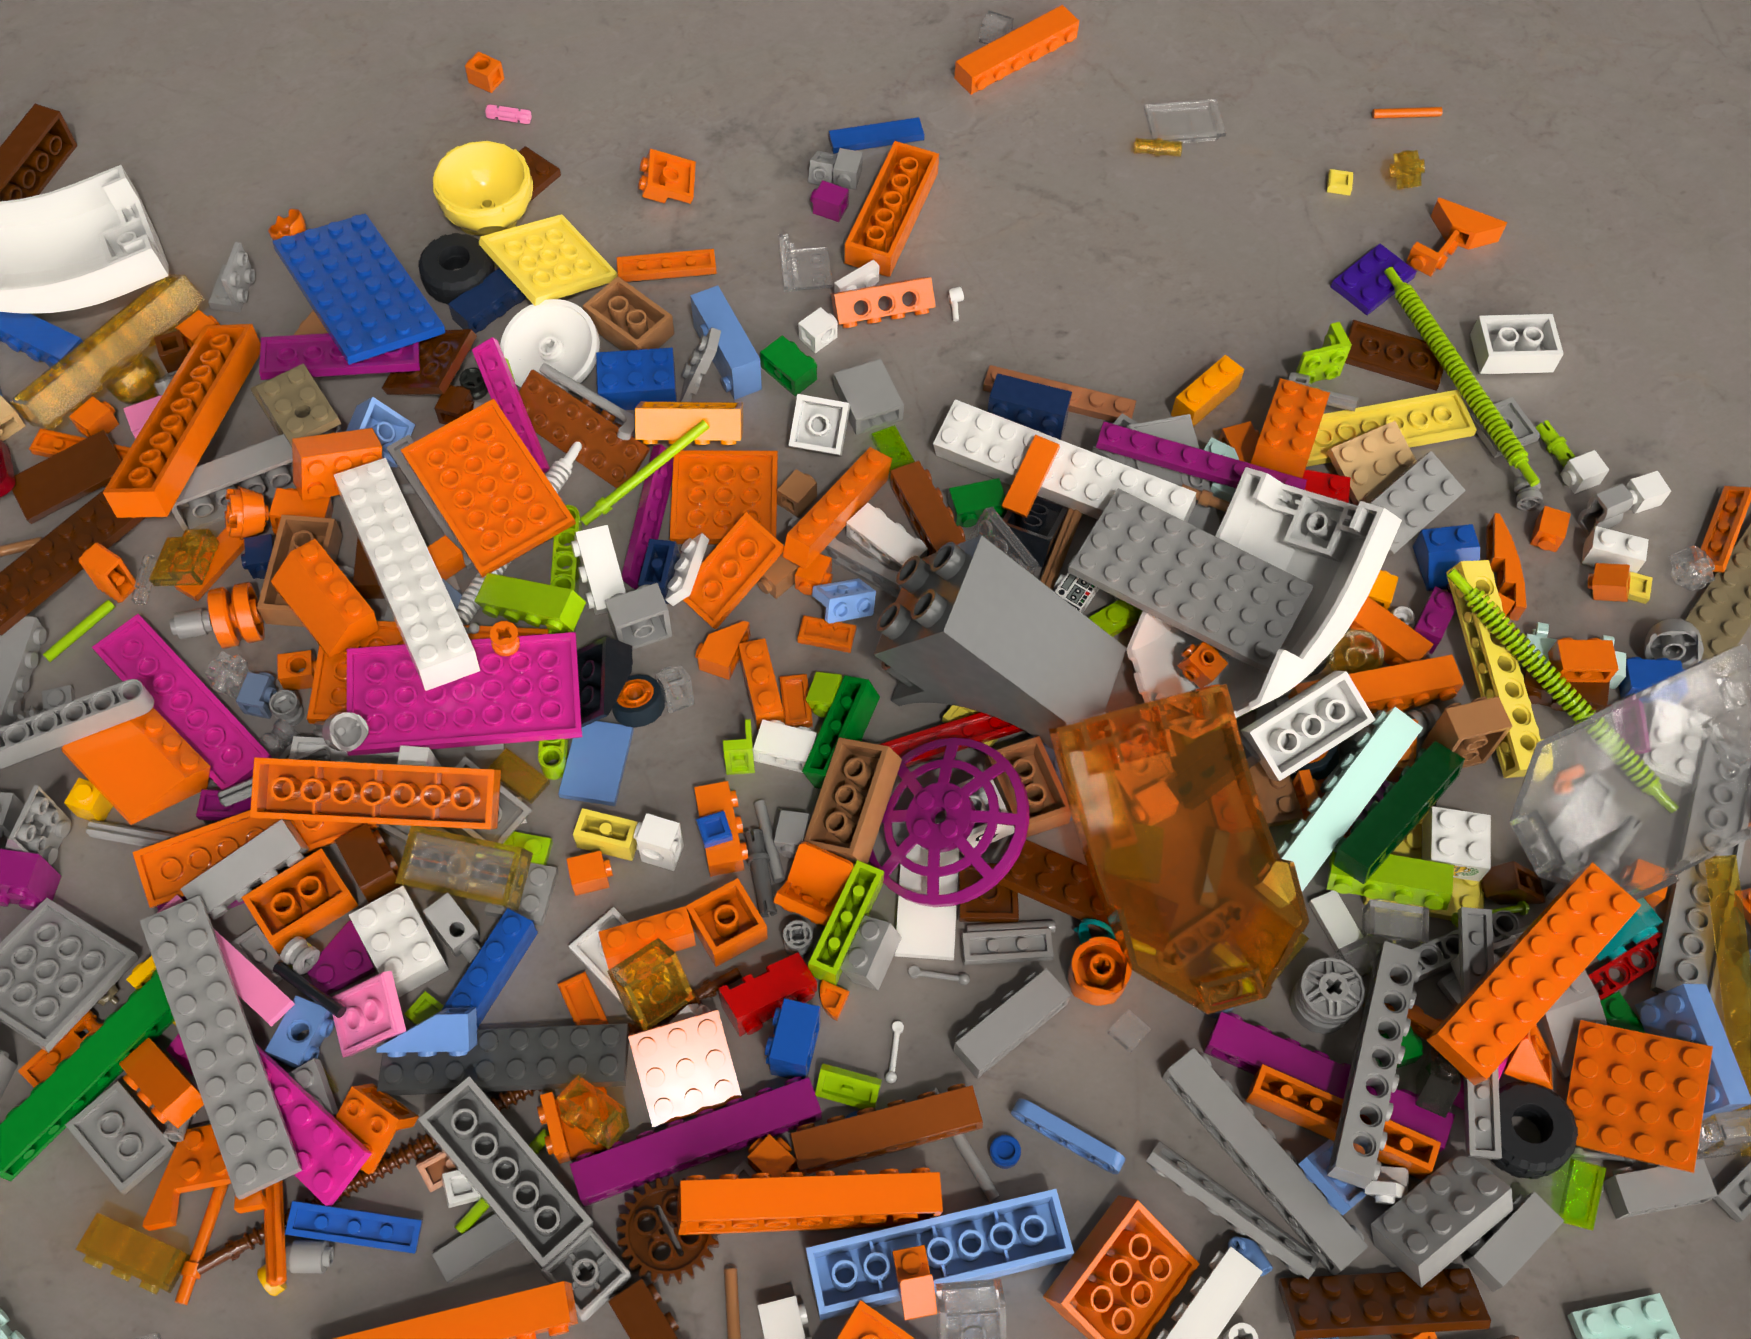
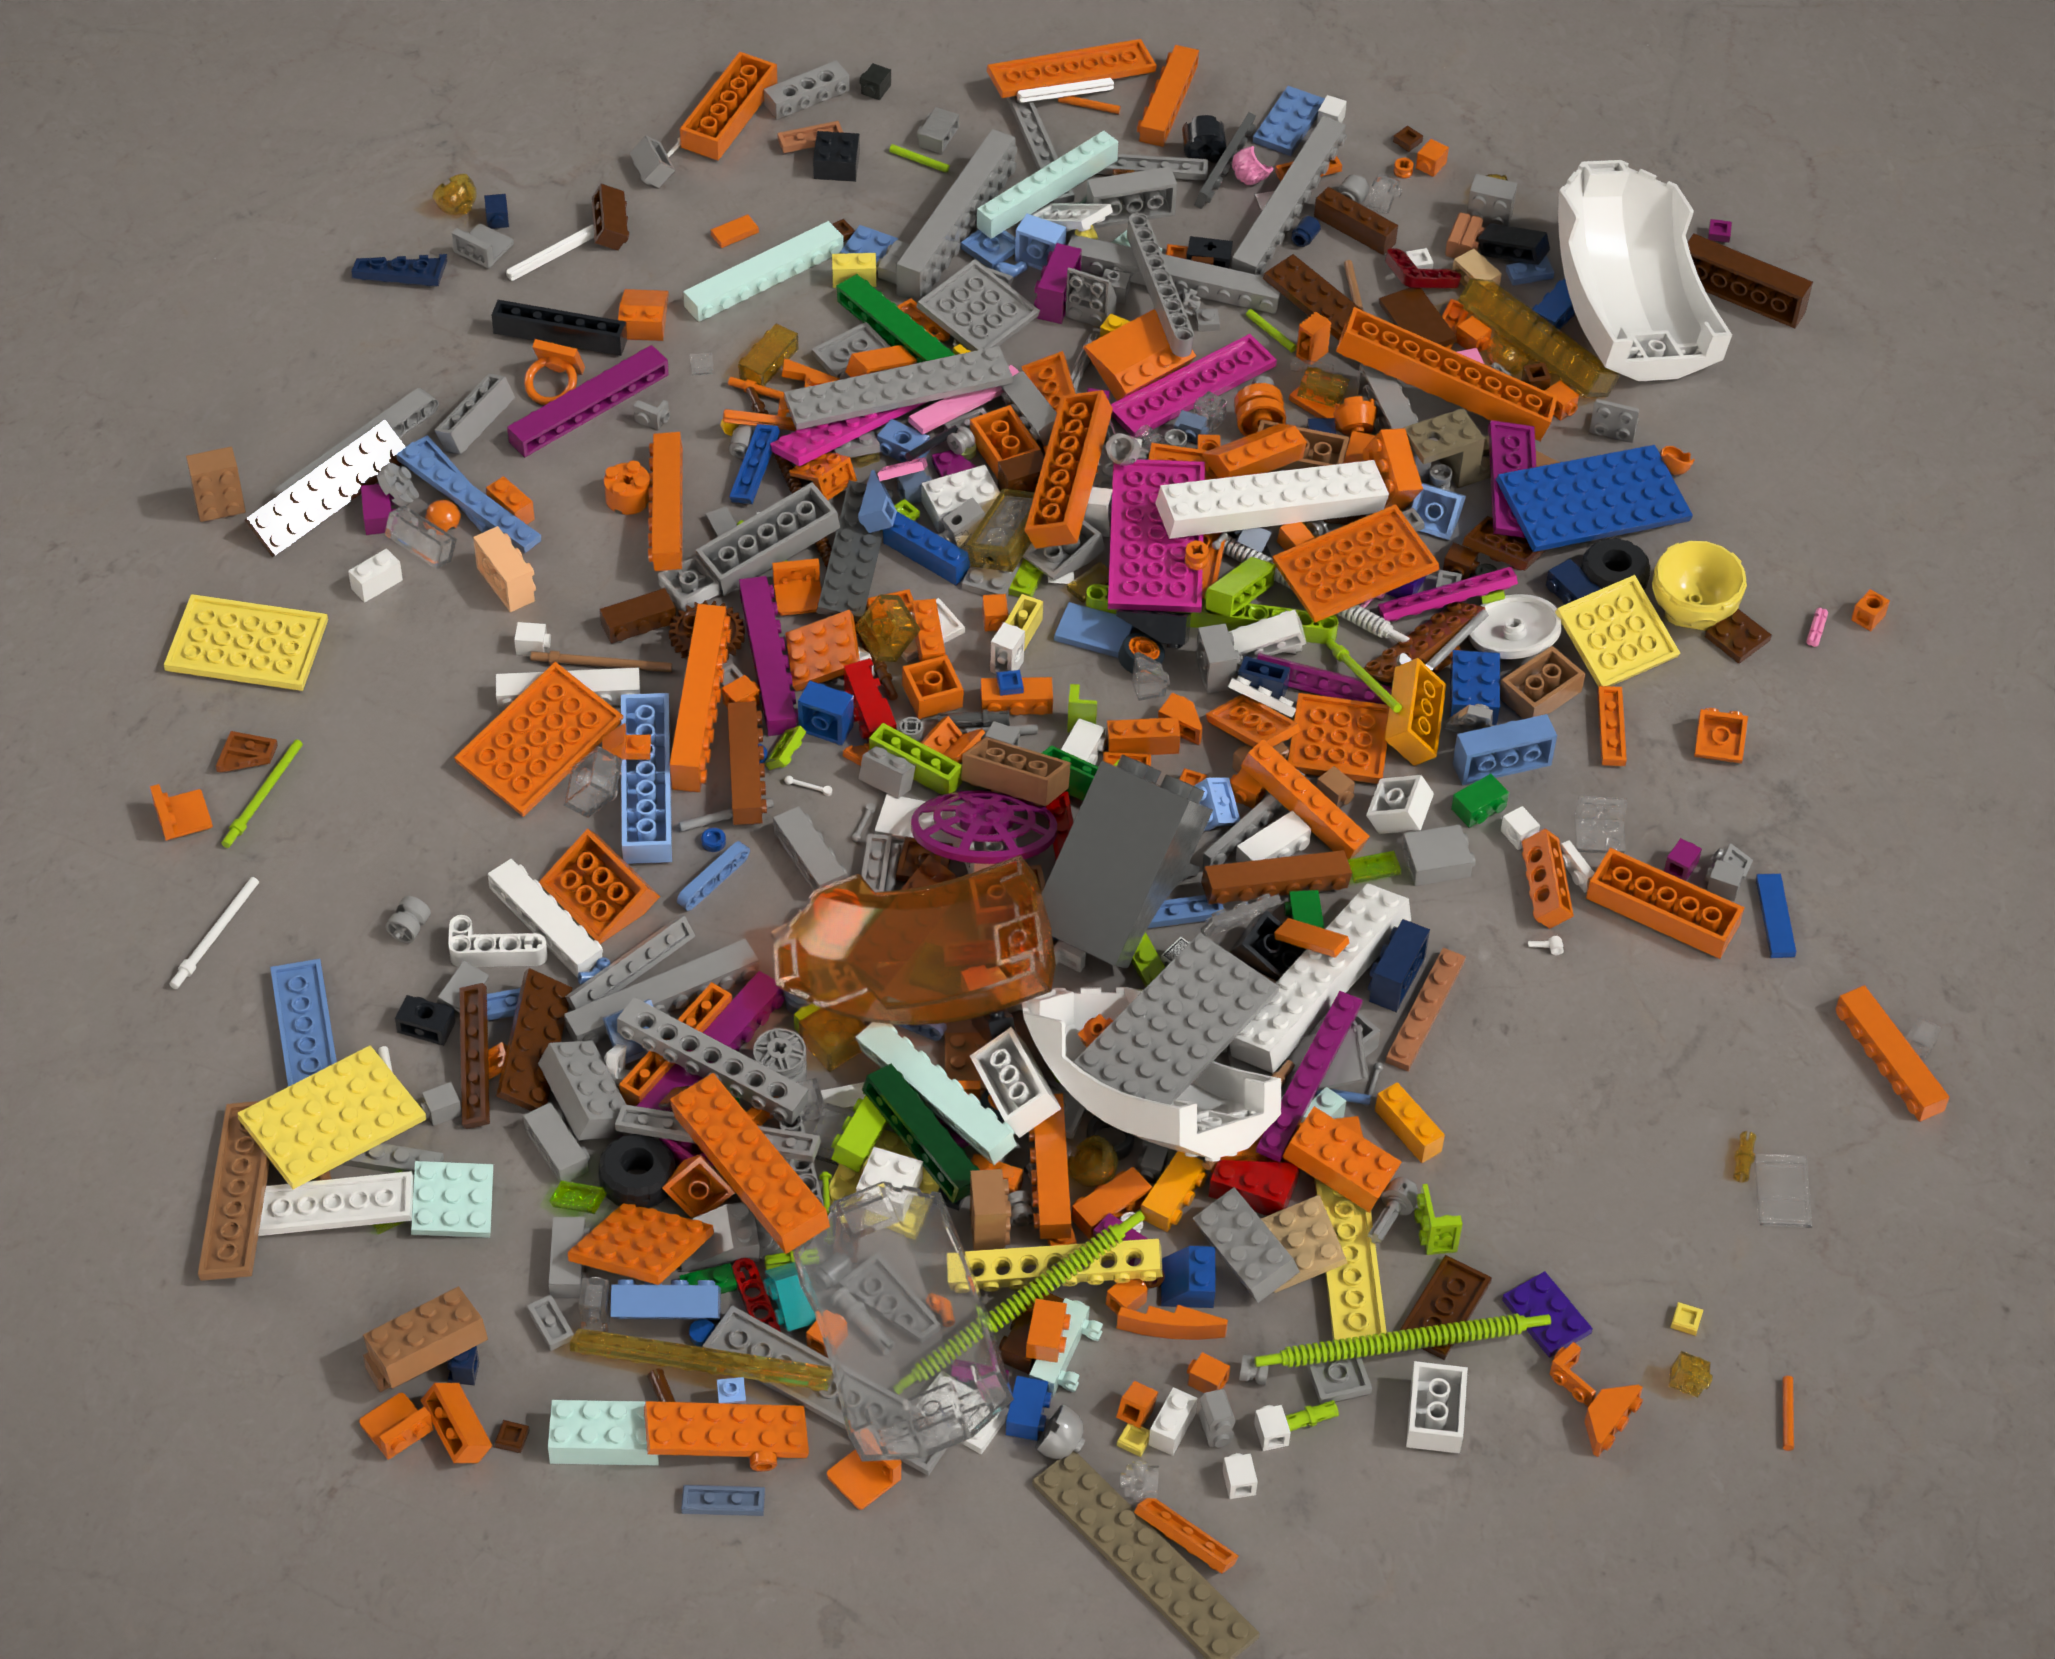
camera: 100 degrees right, 10 degrees down
clear yellow brick [557,1075,630,1149] -> none

